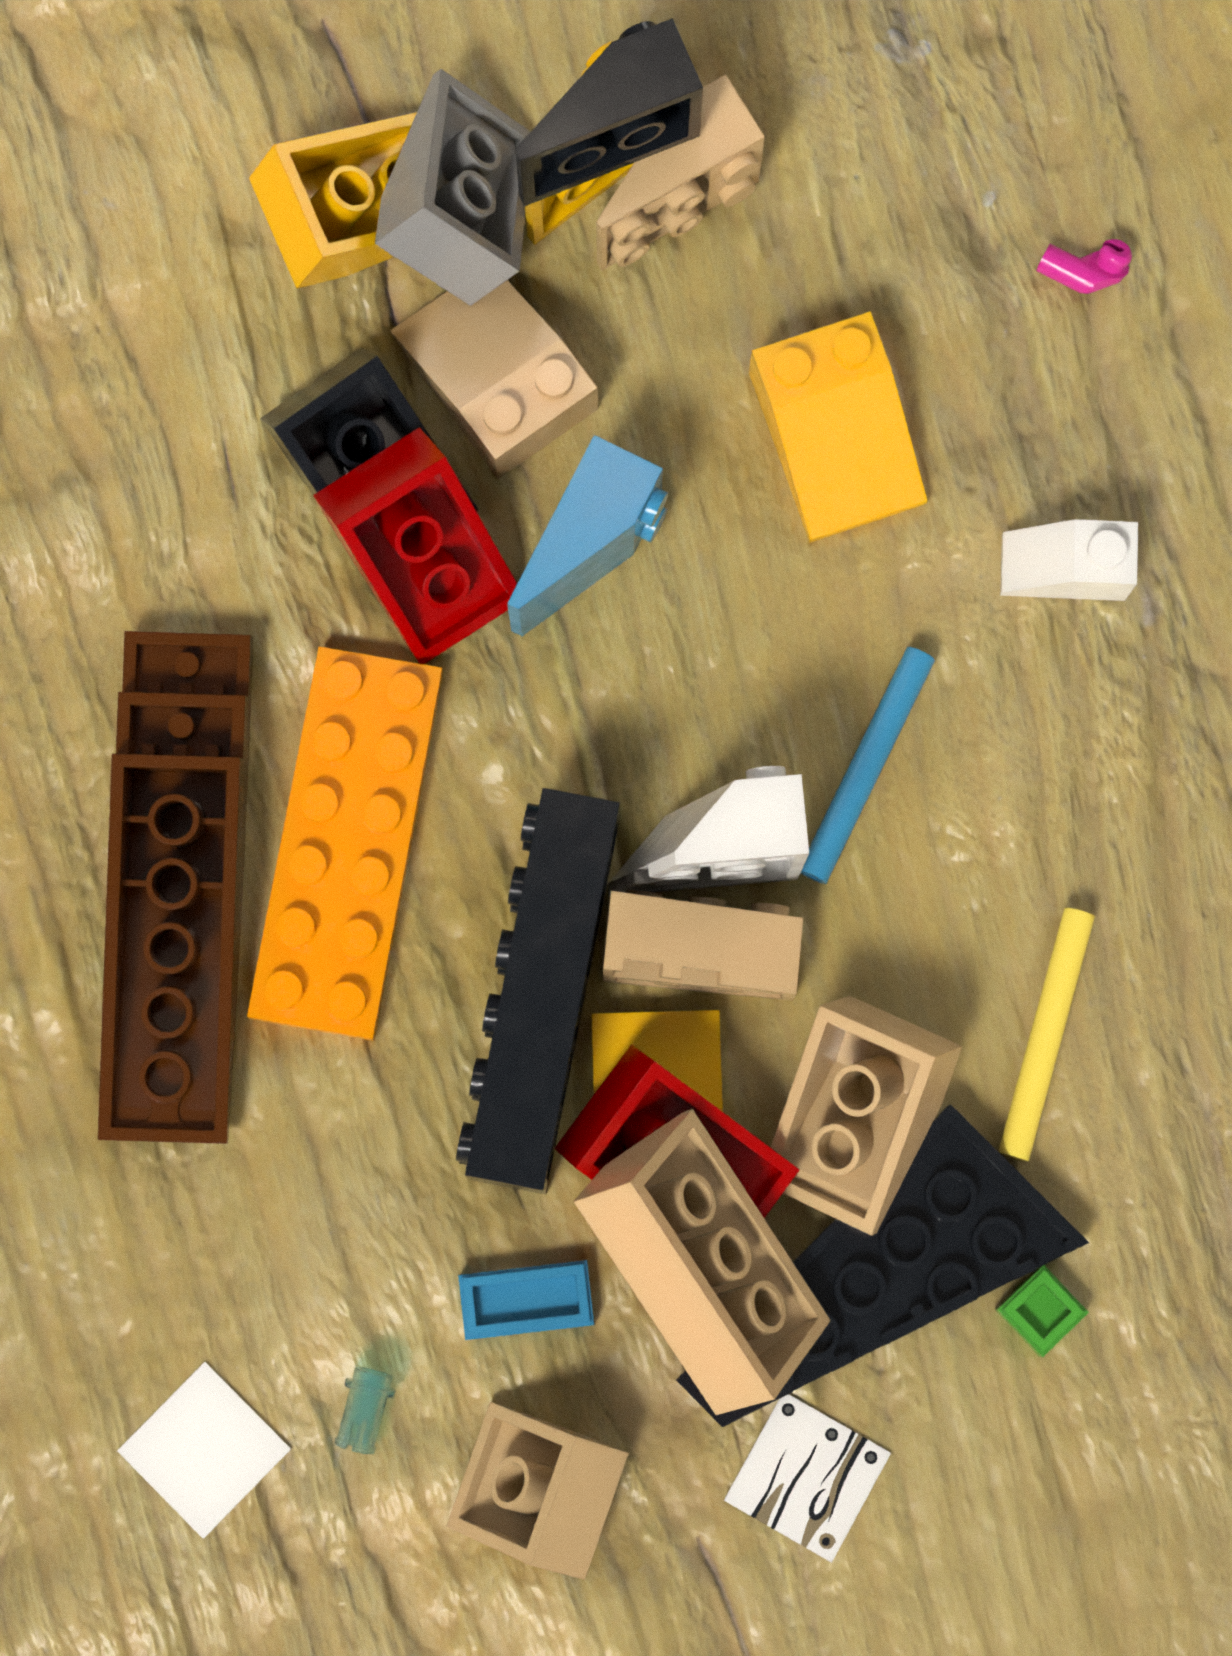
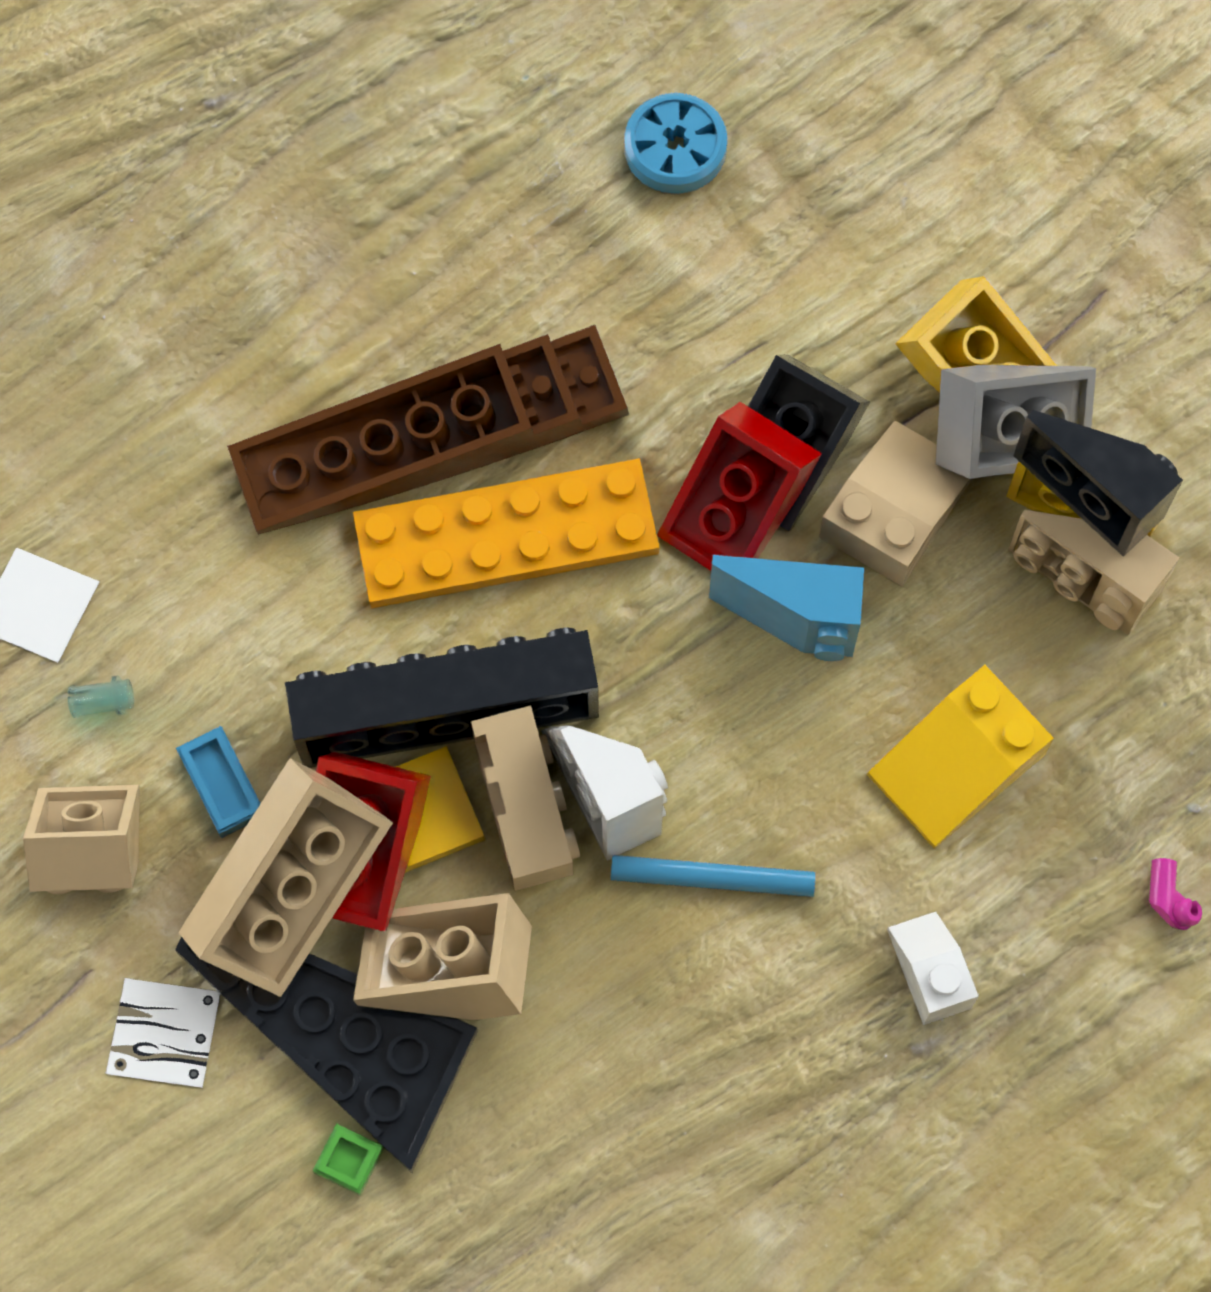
camera: 70 degrees right, 10 degrees down
light yellow piece [998,908,1095,1162] -> none

